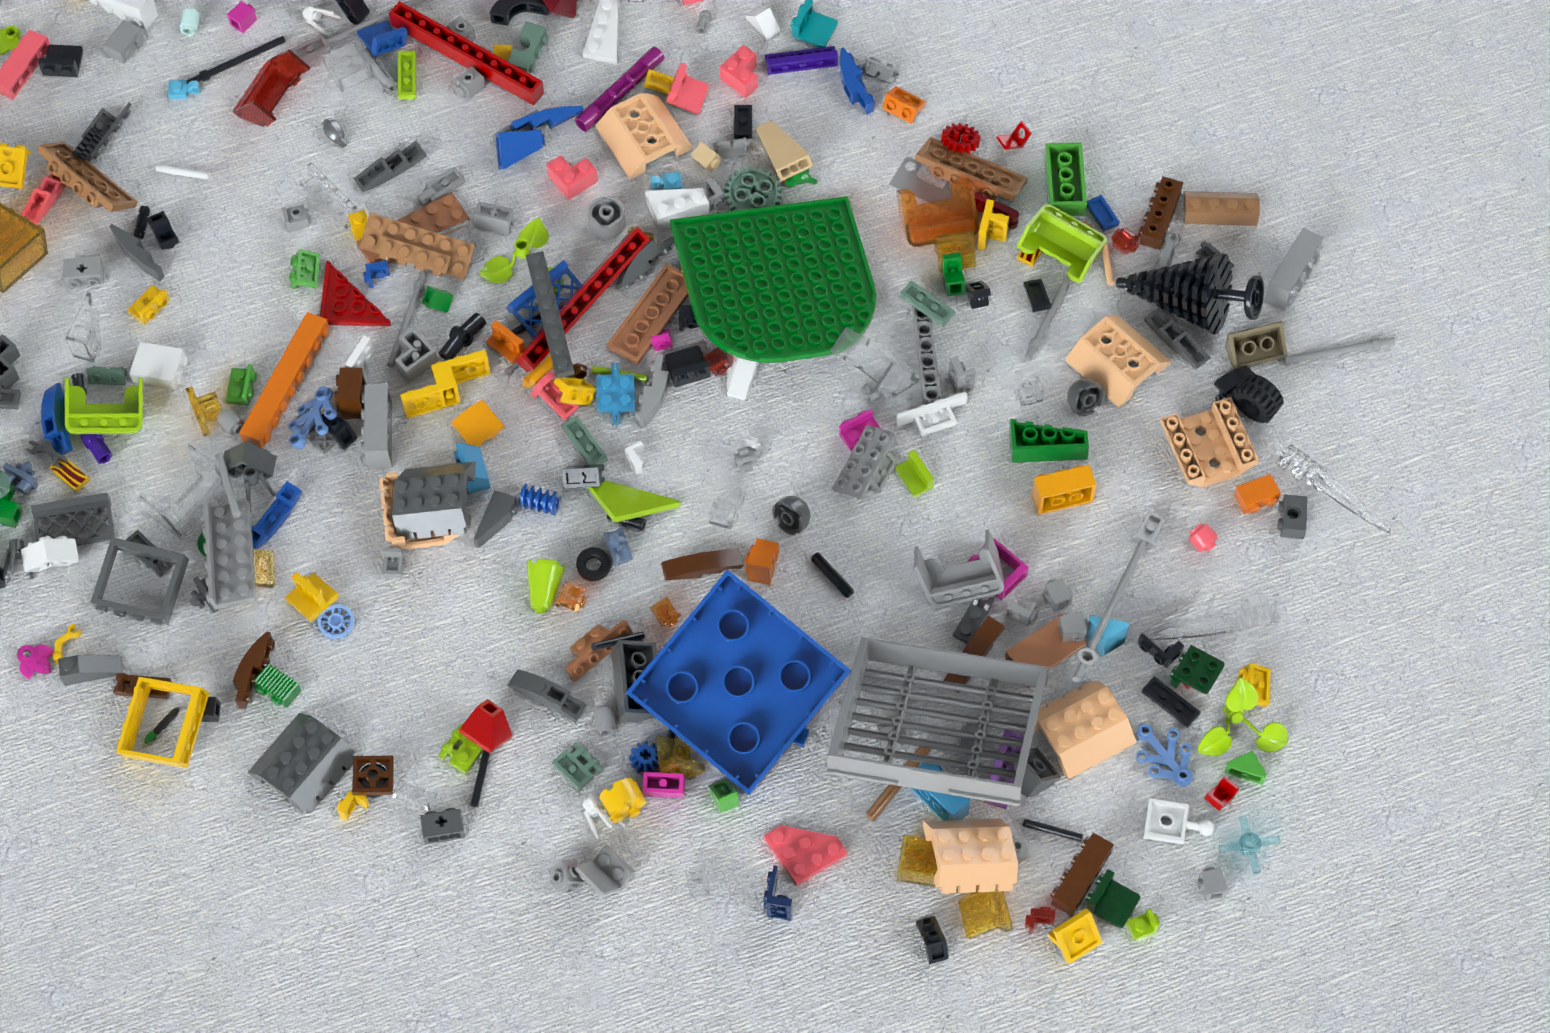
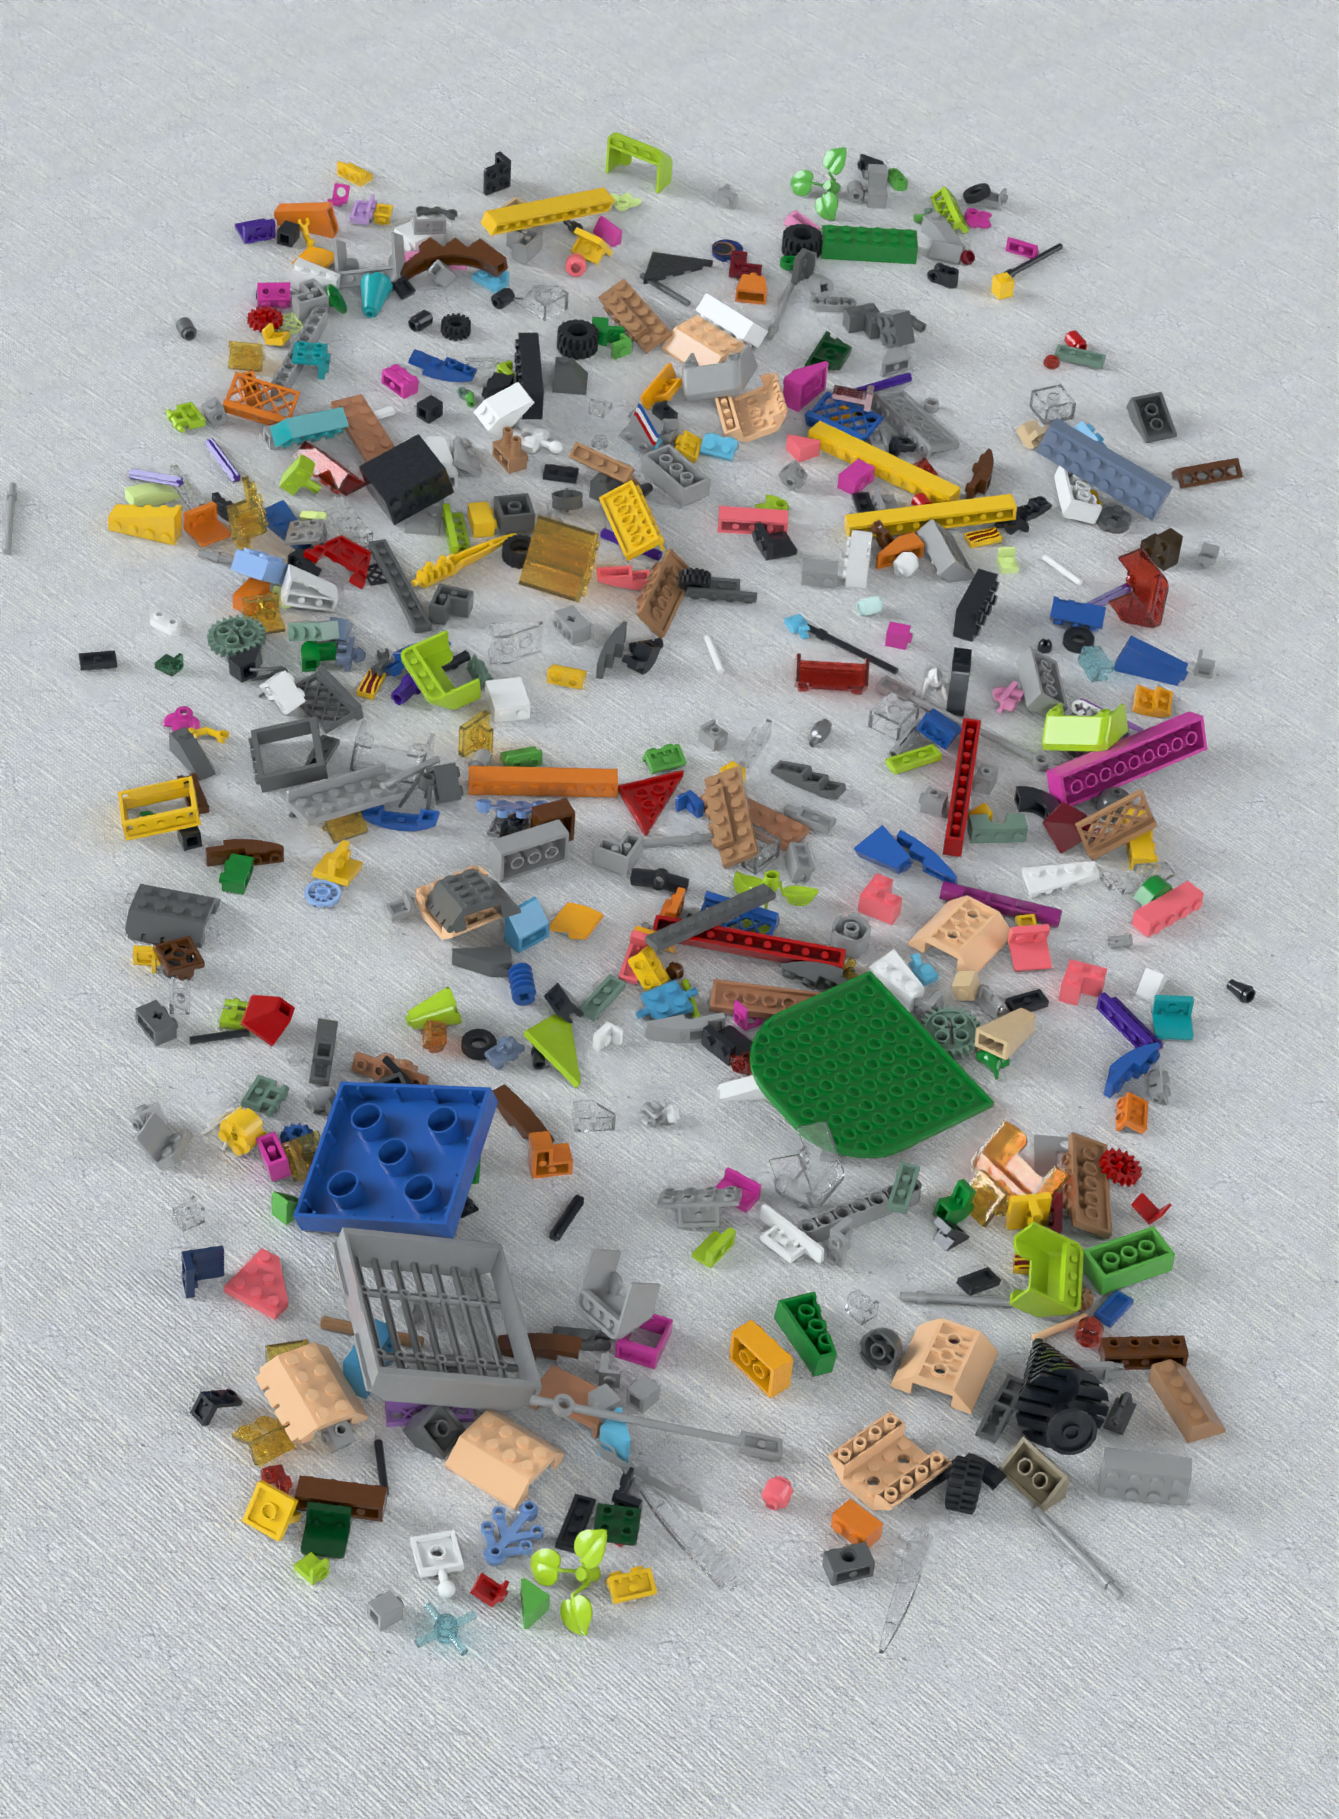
camera: 60 degrees right, 20 degrees down
white plate [345,335,372,368] -> none
yellow bracket [400,350,491,419] -> none
green panel [421,285,454,313] -> none
dark grey cylinder [772,496,811,535] -> none

